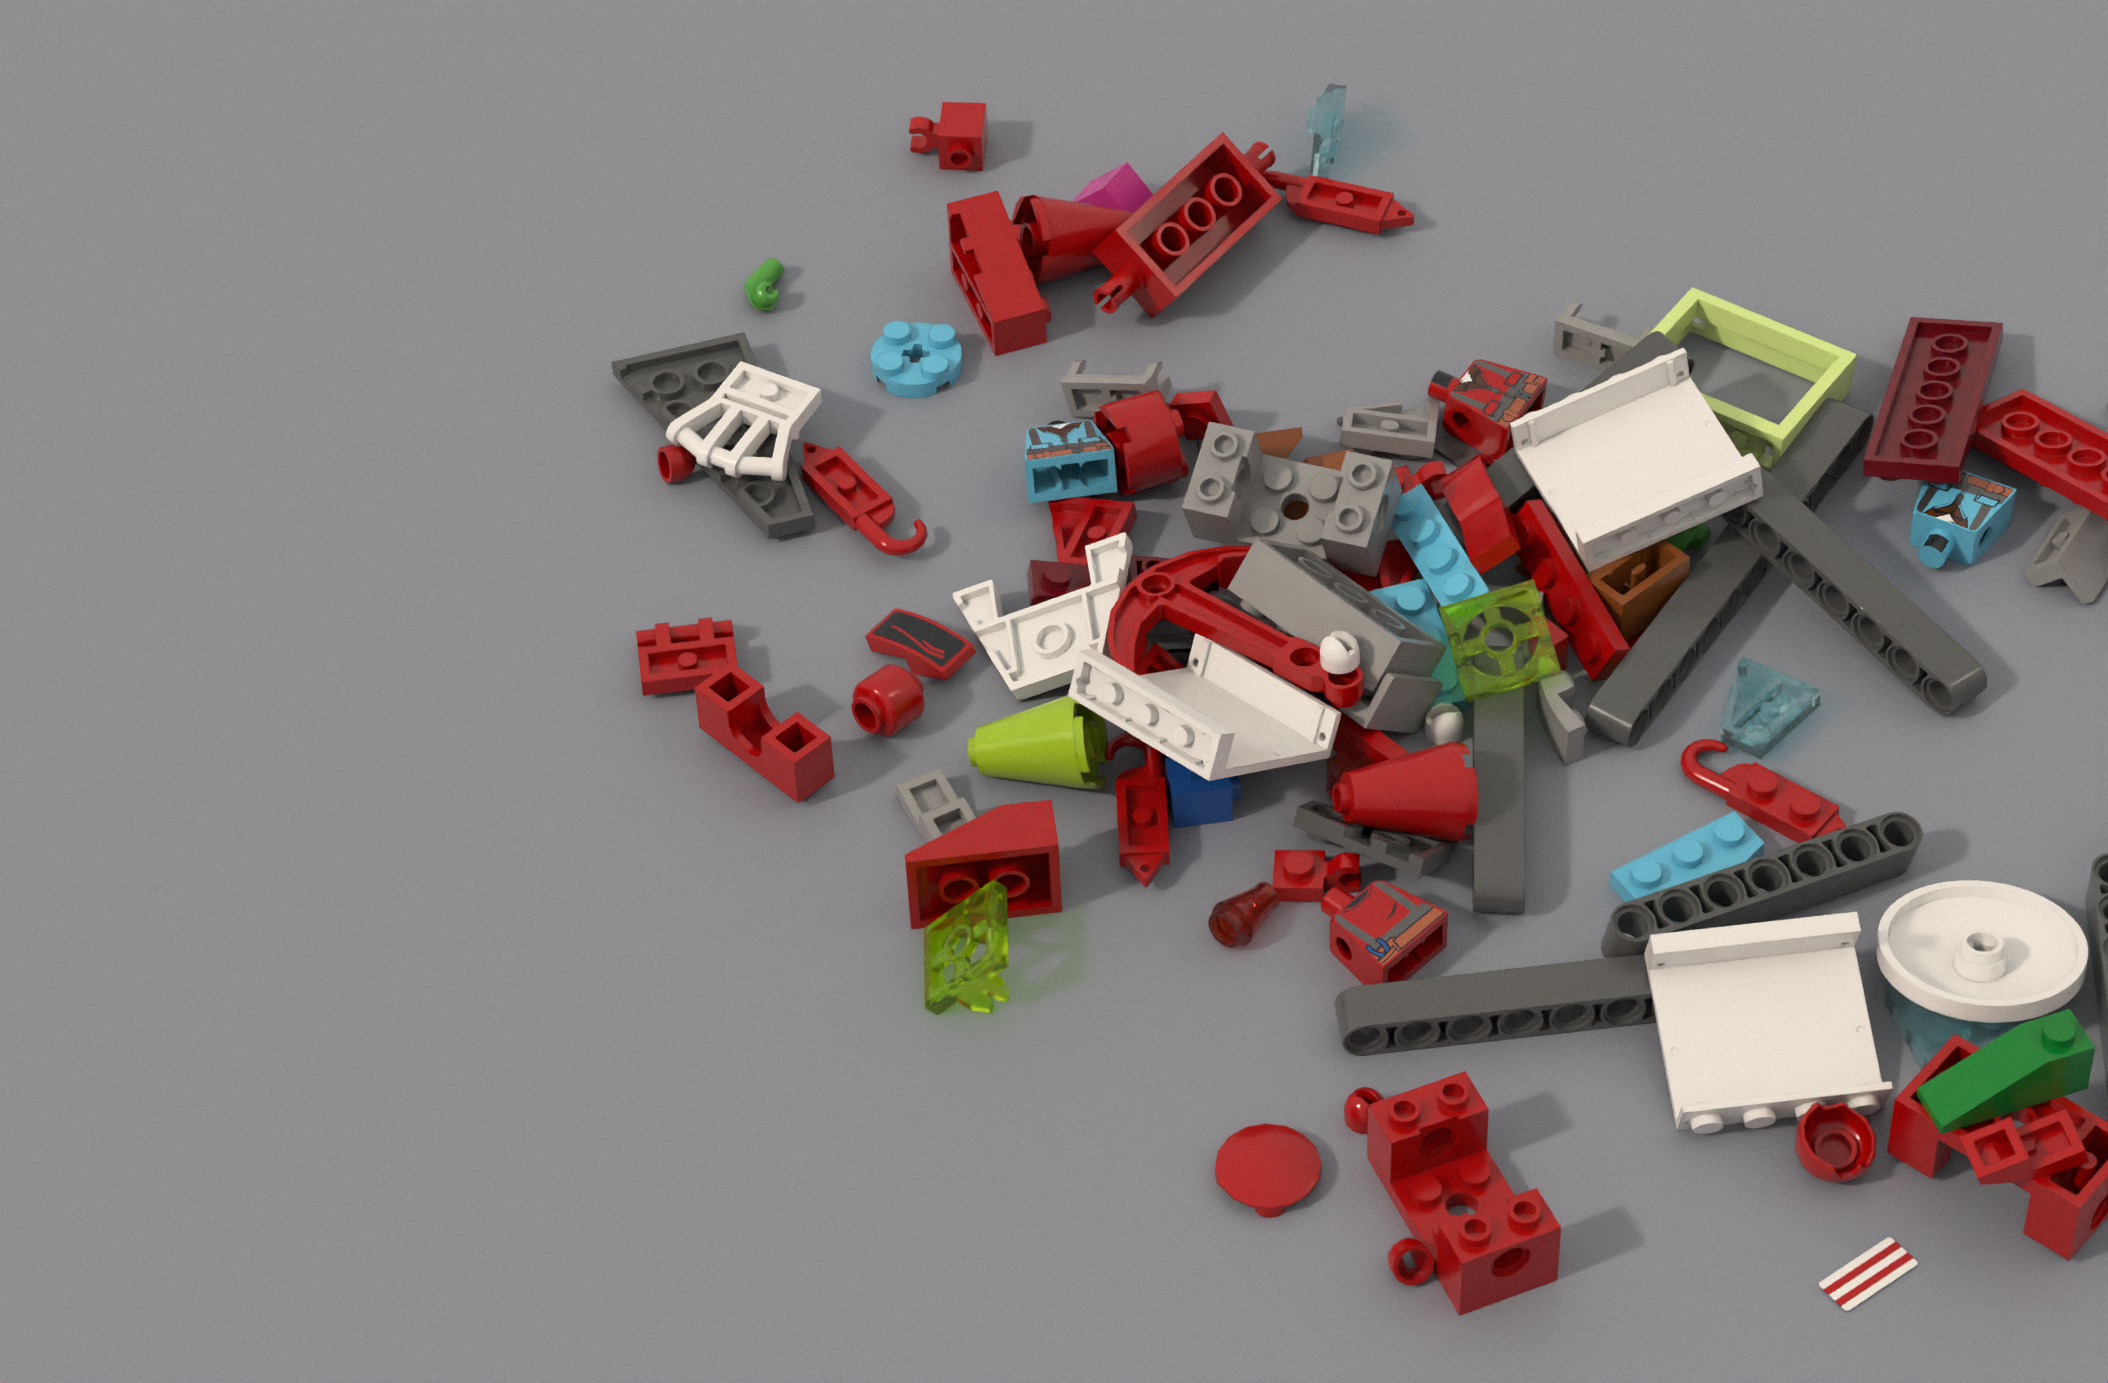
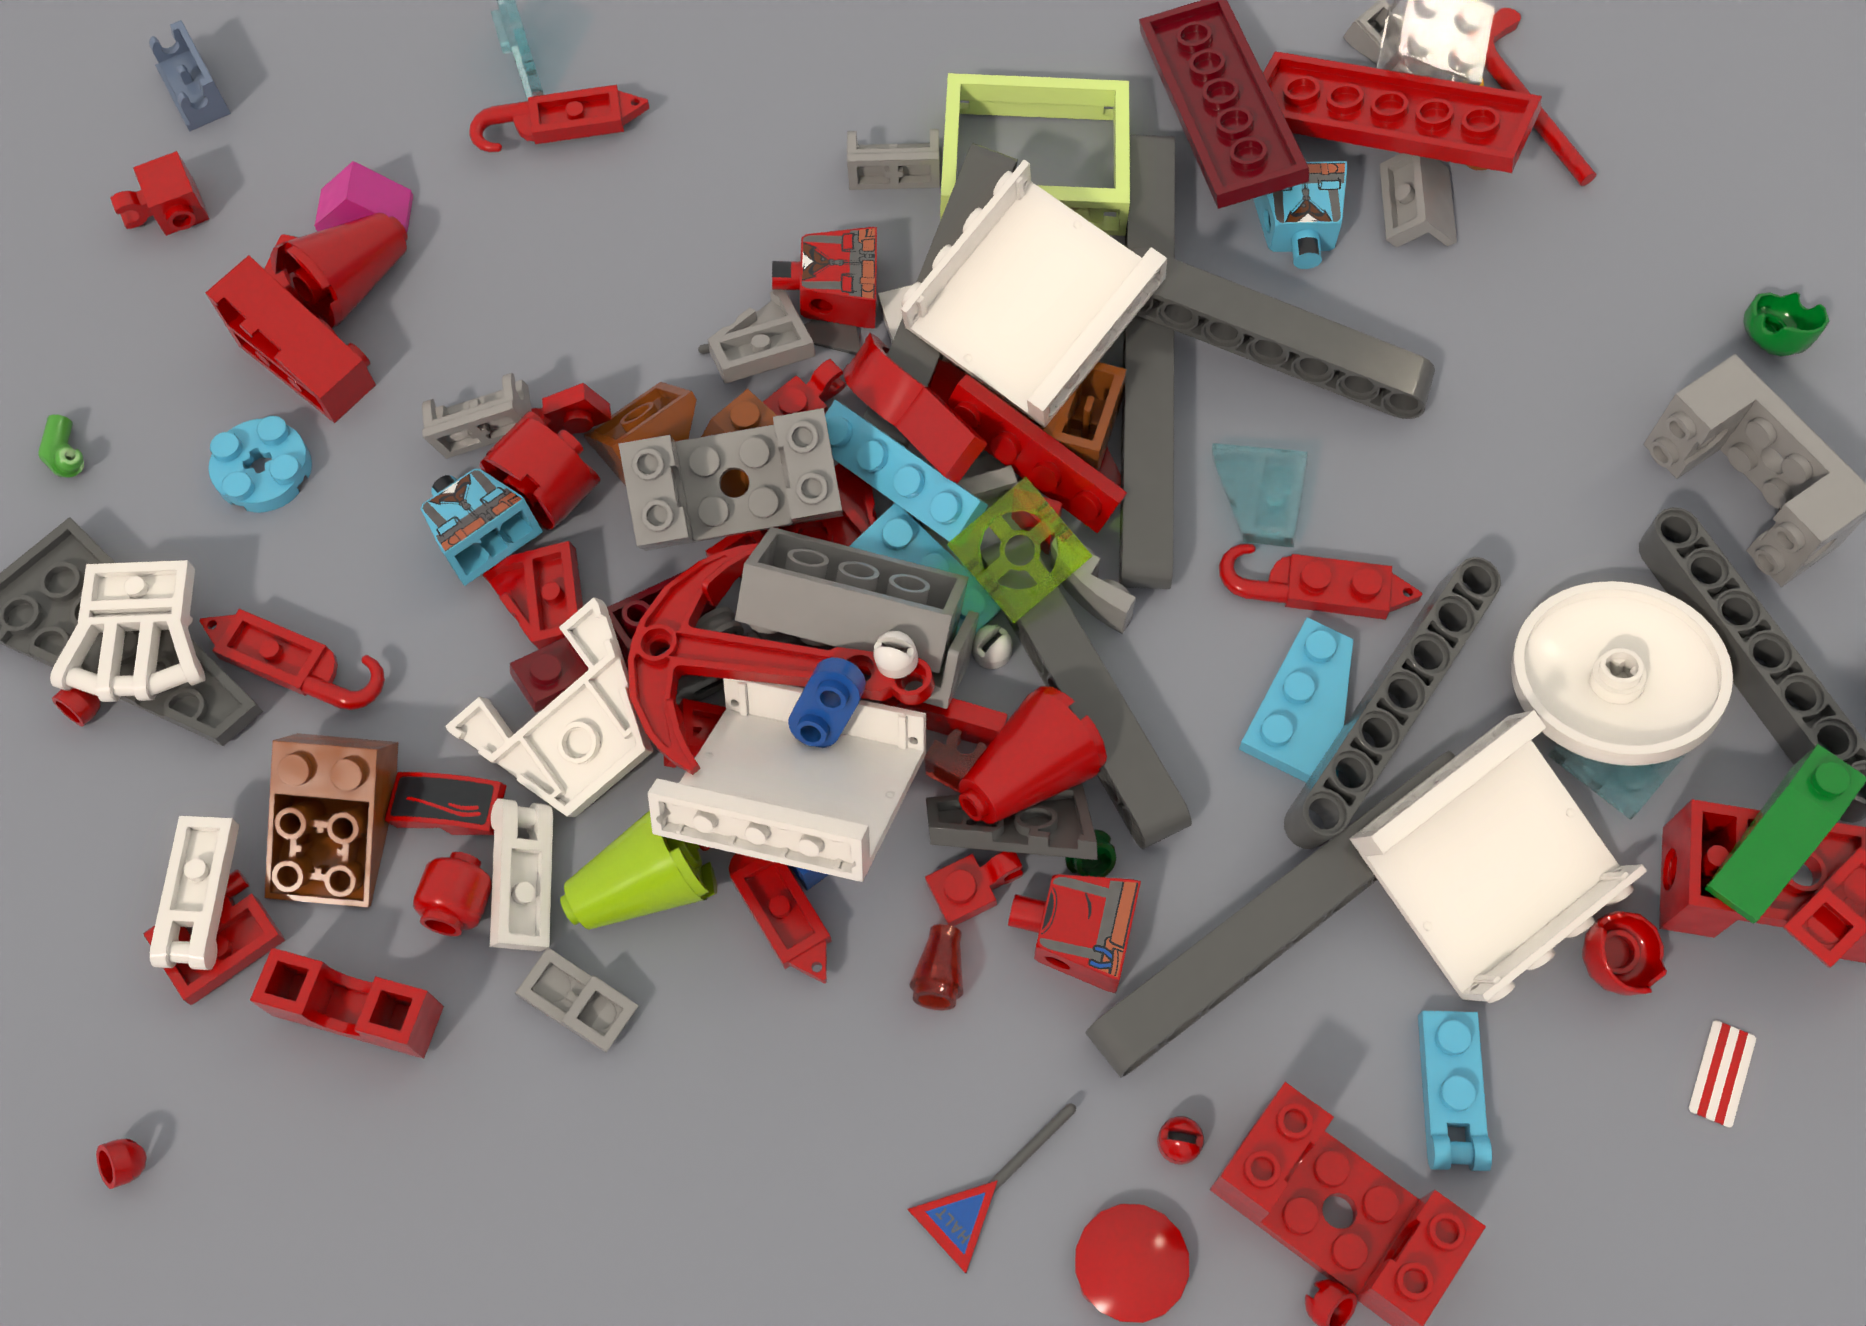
camera: 30 degrees left, 20 degrees up
red slope [905,800,1062,929] -> none
clear neon green piece [923,880,1009,1016] -> none
red brick [1092,132,1282,318] -> none
none -> red hinge [96,1138,147,1189]
none -> sand blue hinge [149,20,231,132]
none -> white plate [150,816,240,970]
none -> dark orange slope [264,733,399,908]
none -> white plate [490,799,553,951]
none -> blue plate [788,658,866,748]
none -> piece [907,1103,1076,1273]
none -> dark green plate [1065,829,1117,877]
none -> medium azure plate [1418,1011,1492,1171]

